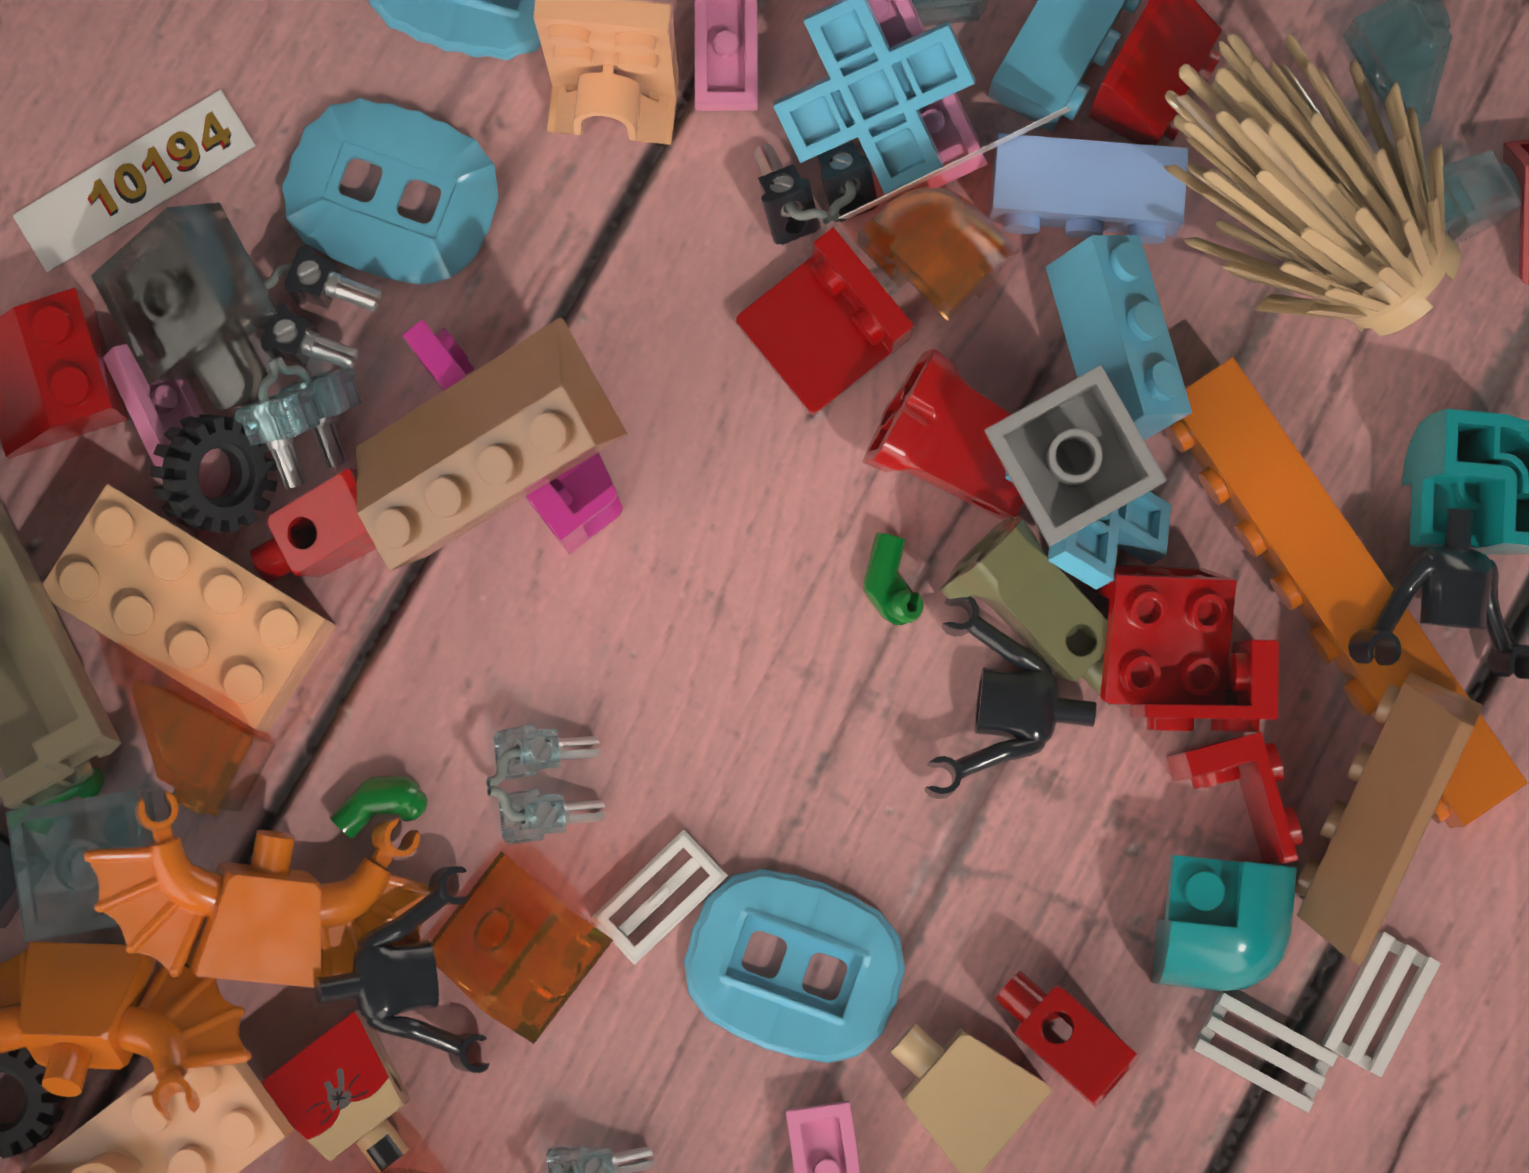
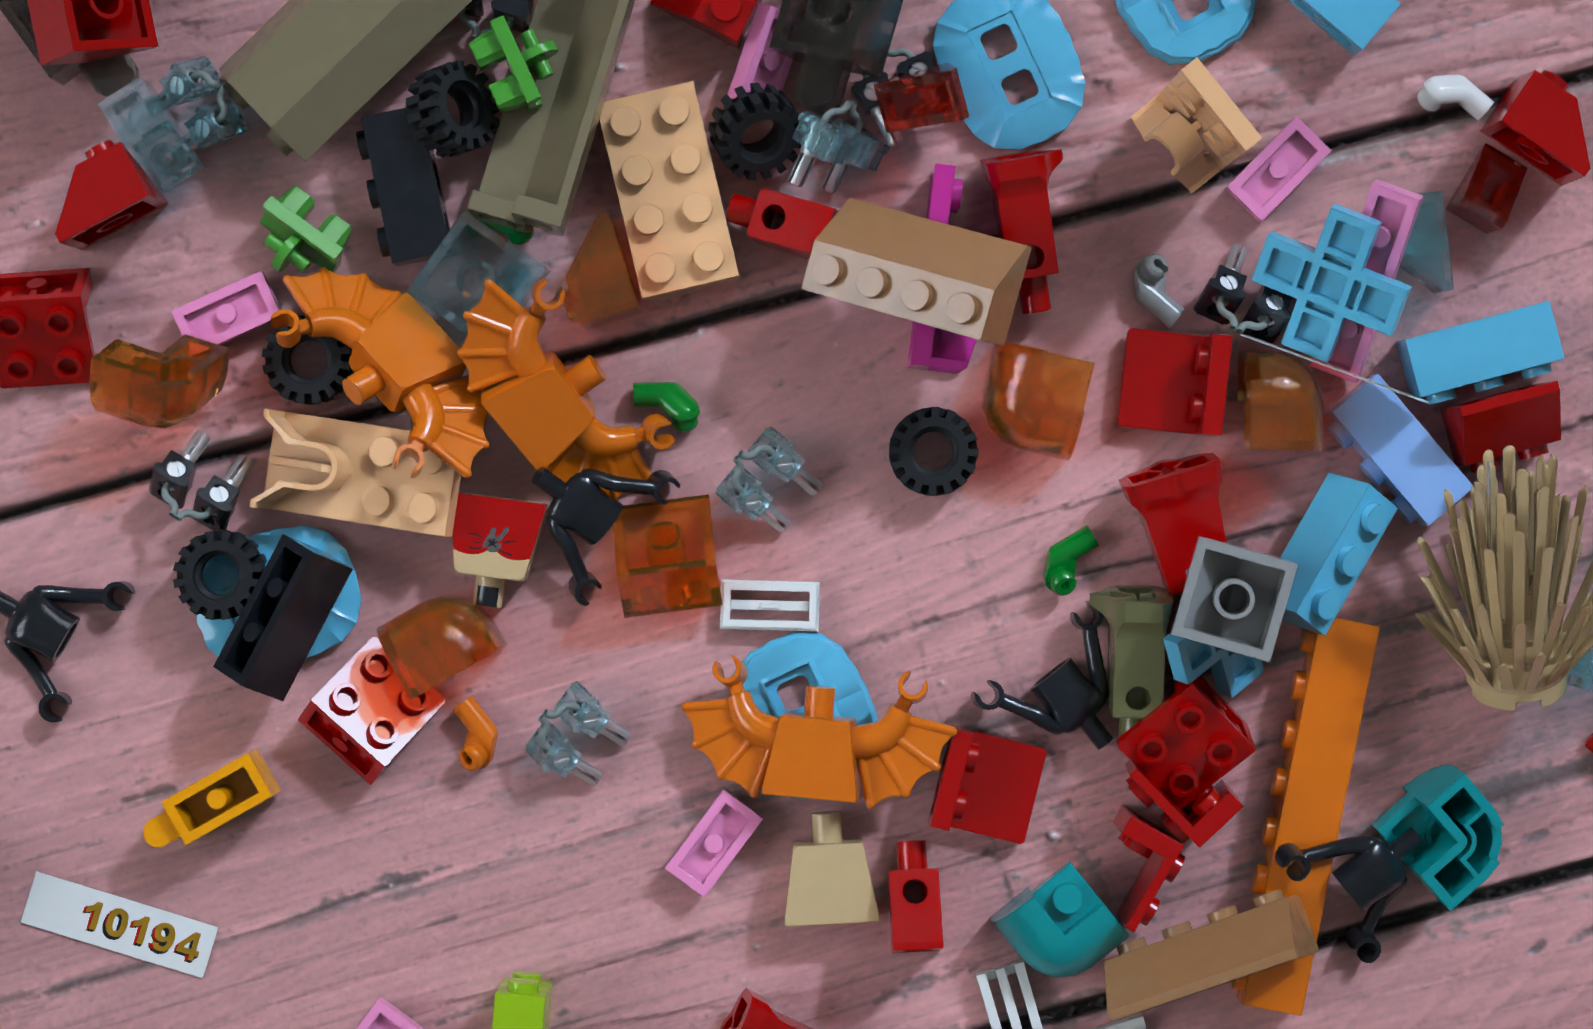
camera: 45 degrees right, 5 degrees up
none -> orange torso [681,655,957,809]
none -> clear red slope [874,63,970,133]
none -> black tyre [888,407,979,496]
none -> red bracket [928,725,1047,844]
none -> red piece [980,149,1063,314]
none -> clear orange brick [982,342,1095,461]
none -> light grey arm [1134,254,1185,328]

